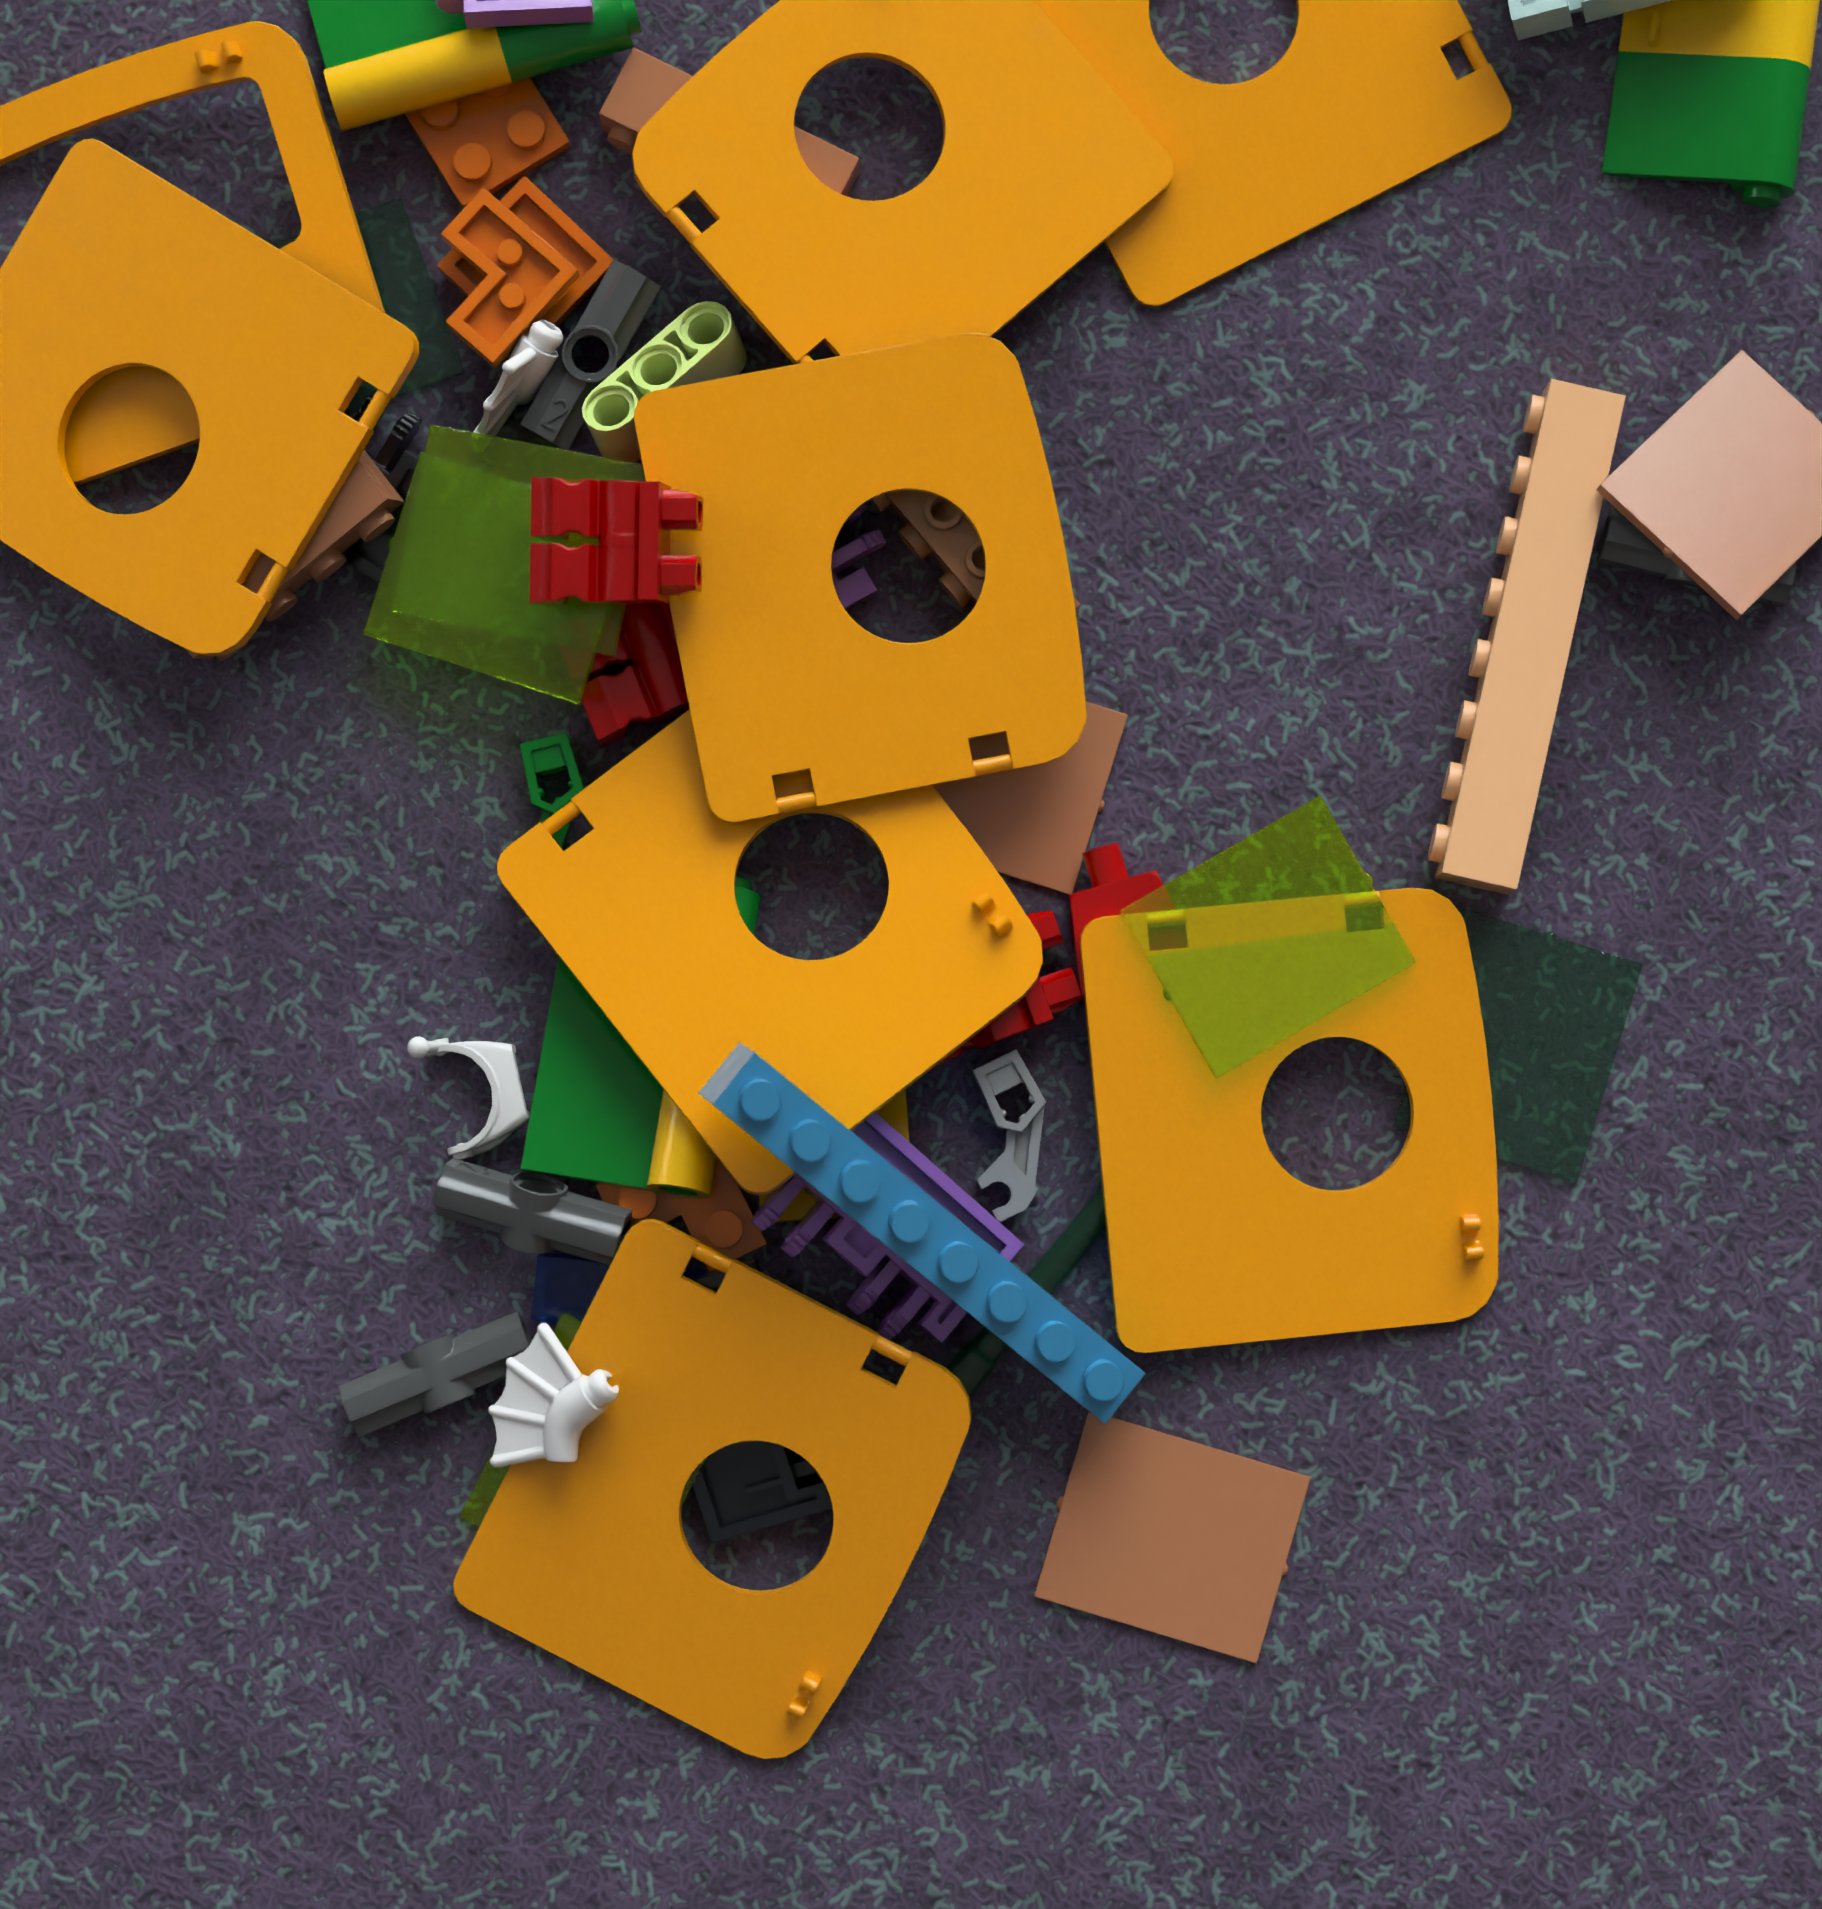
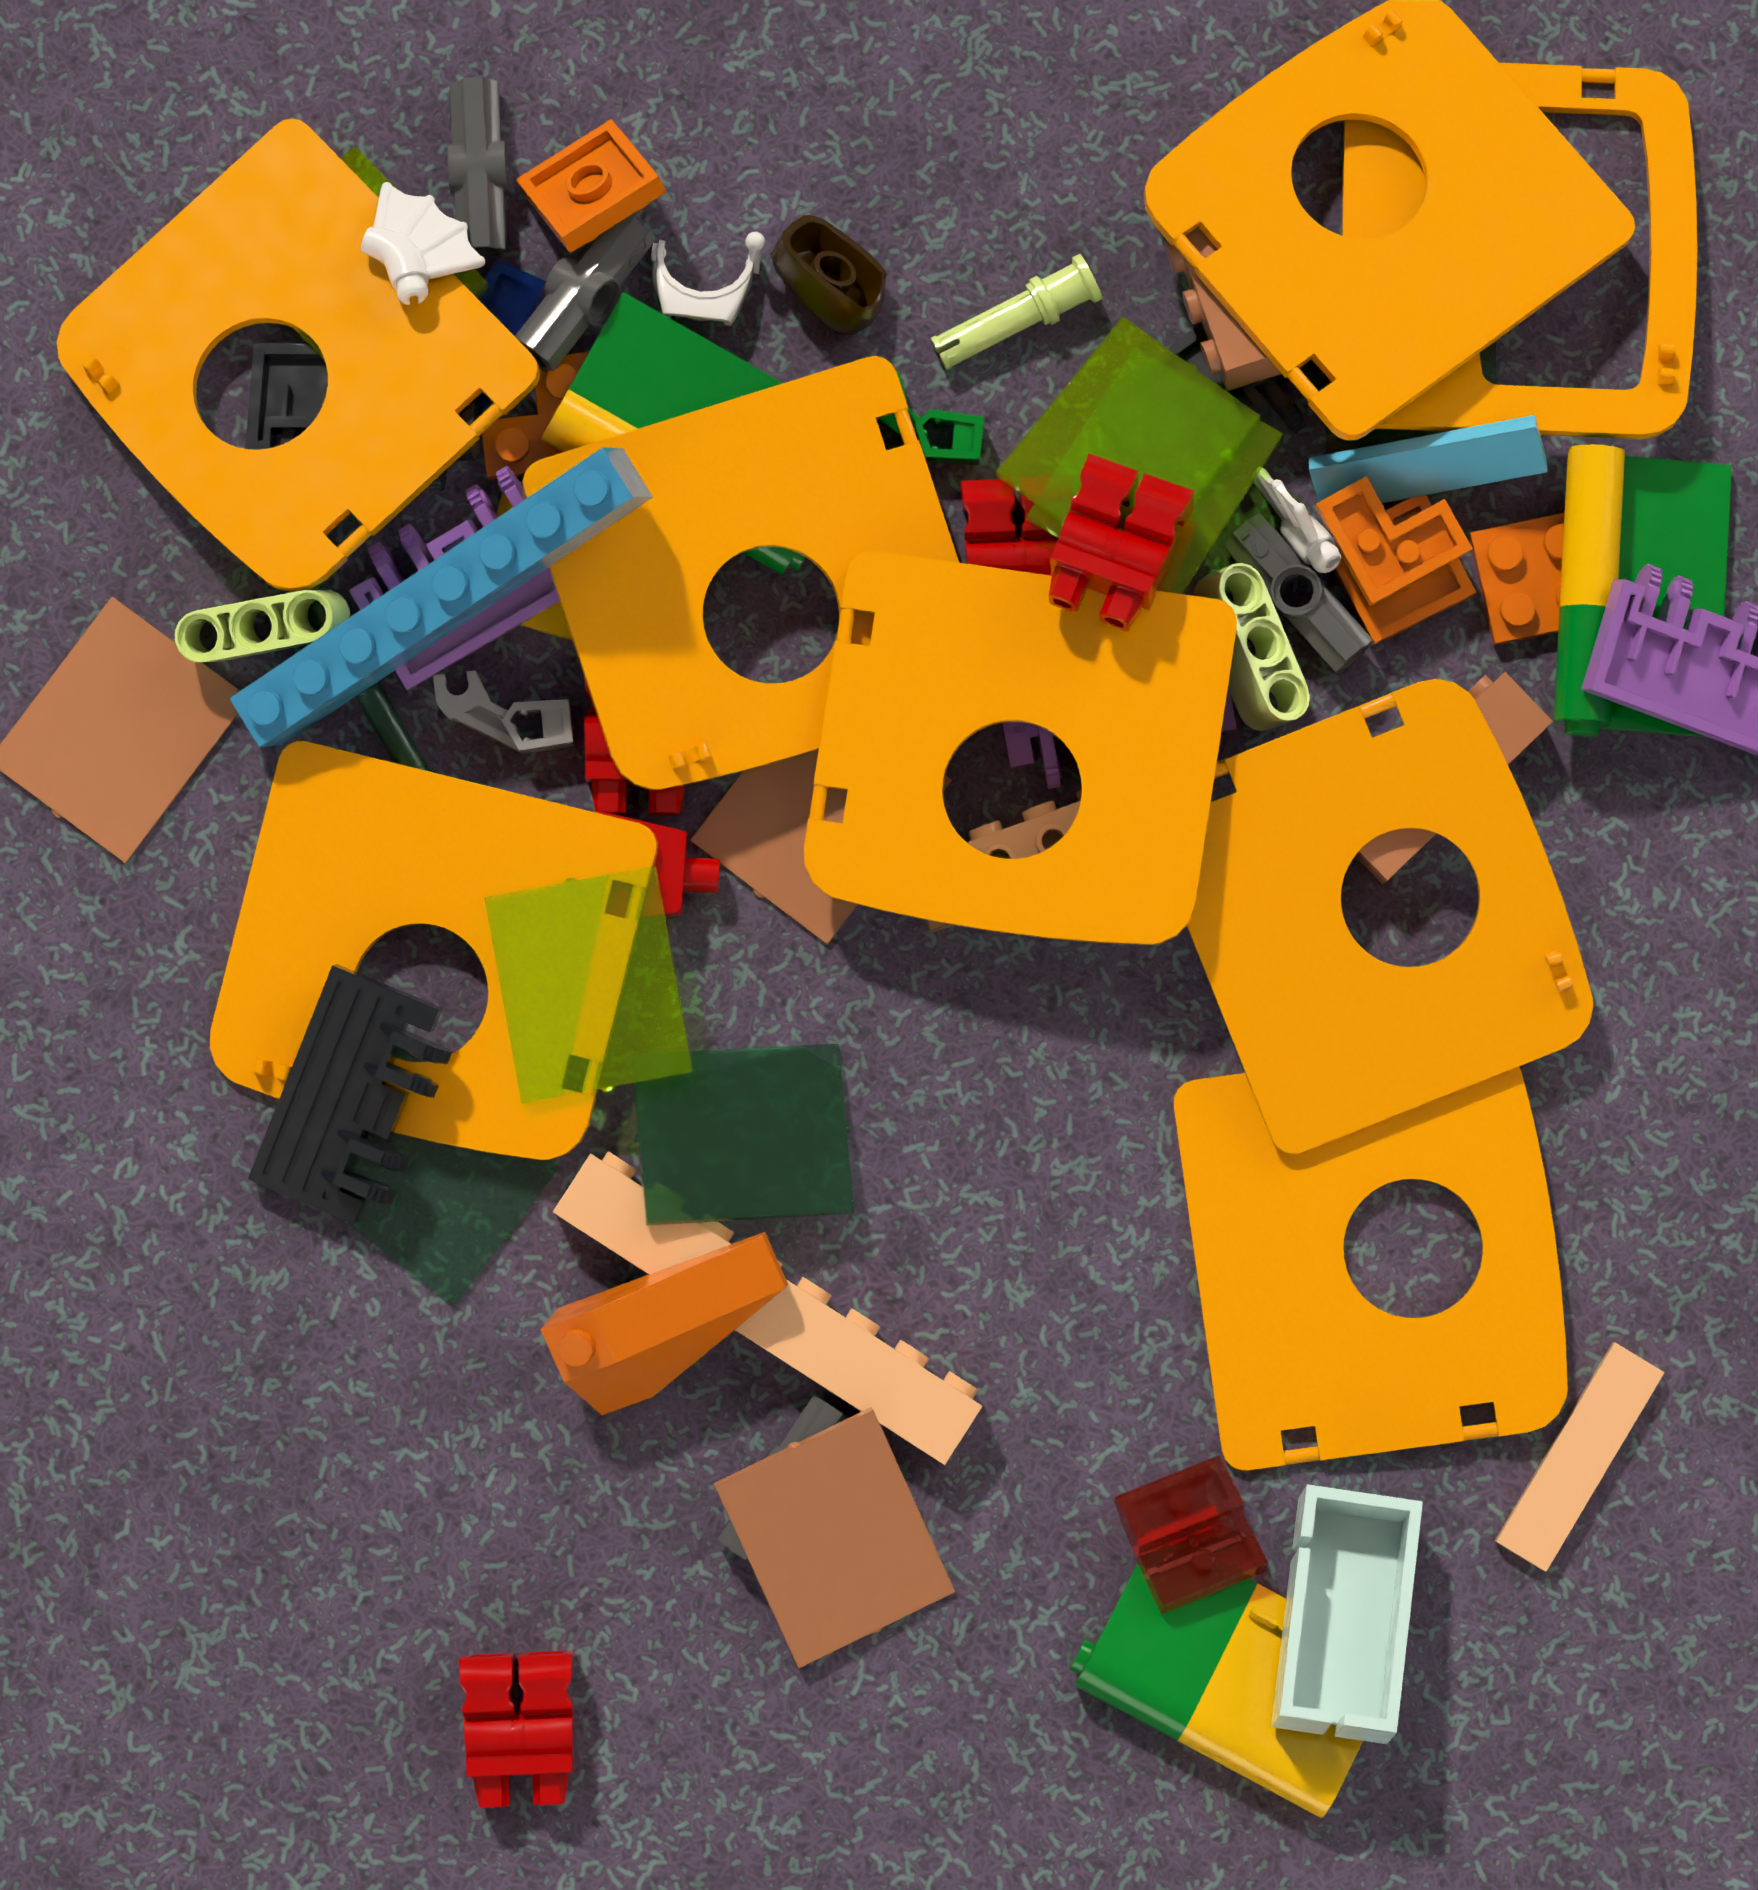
camera: 105 degrees right, 0 degrees up
none -> yellowish green beam [175,590,350,662]
none -> black hinge [248,964,452,1224]
none -> orange plate [516,119,667,253]
none -> orange wedge [540,1232,788,1415]
none -> clear green piece [631,1044,854,1226]
none -> dark brown piece [770,215,887,335]
none -> yellowish green pin [930,254,1103,370]
none -> clear red slope [1114,1455,1268,1614]
none -> medium azure tile [1309,415,1547,503]

